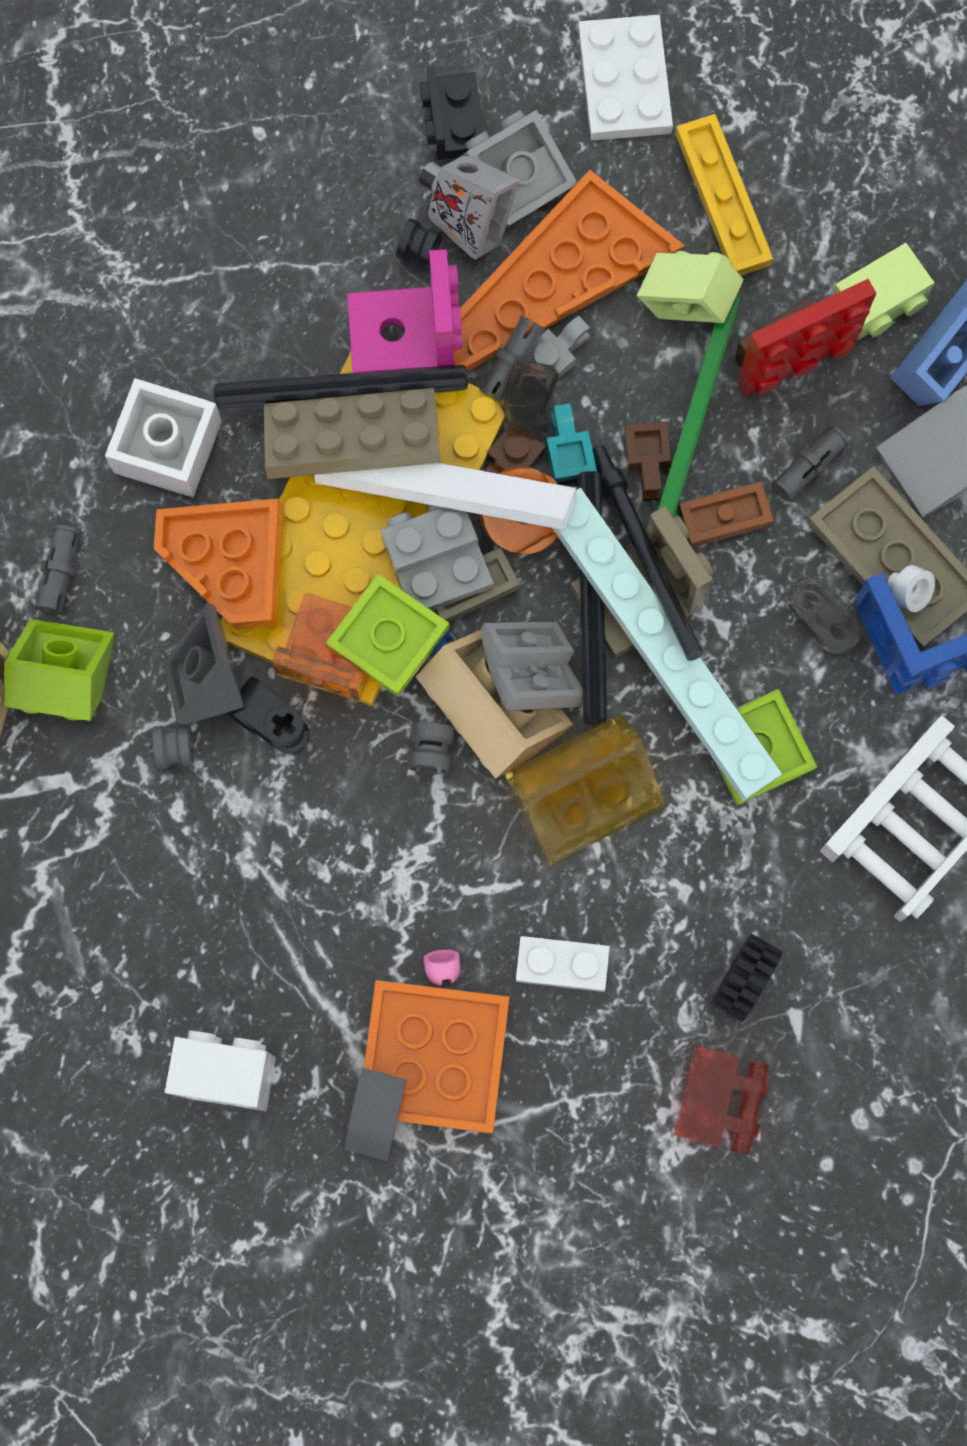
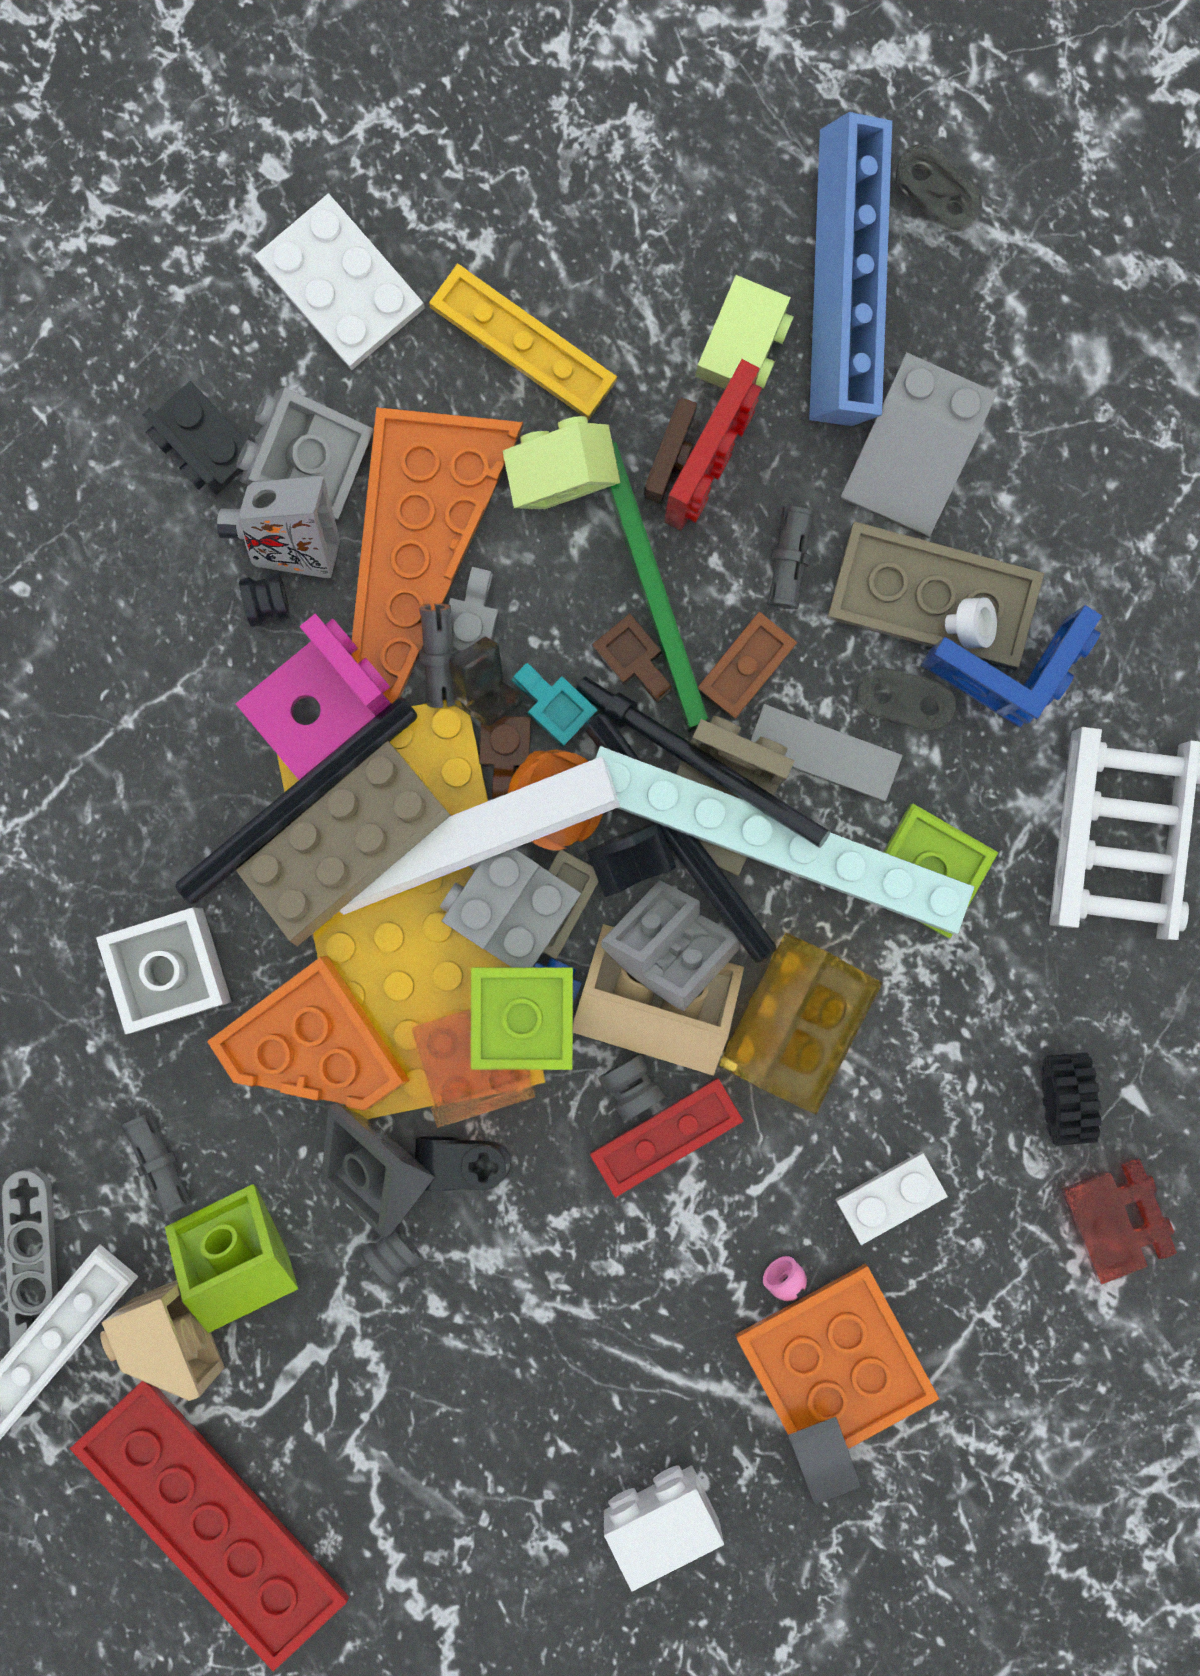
camera: 40 degrees left, 10 degrees up
none -> black panel [587,823,676,897]
none -> red plate [590,1077,744,1198]
none -> light grey tile [750,704,903,802]

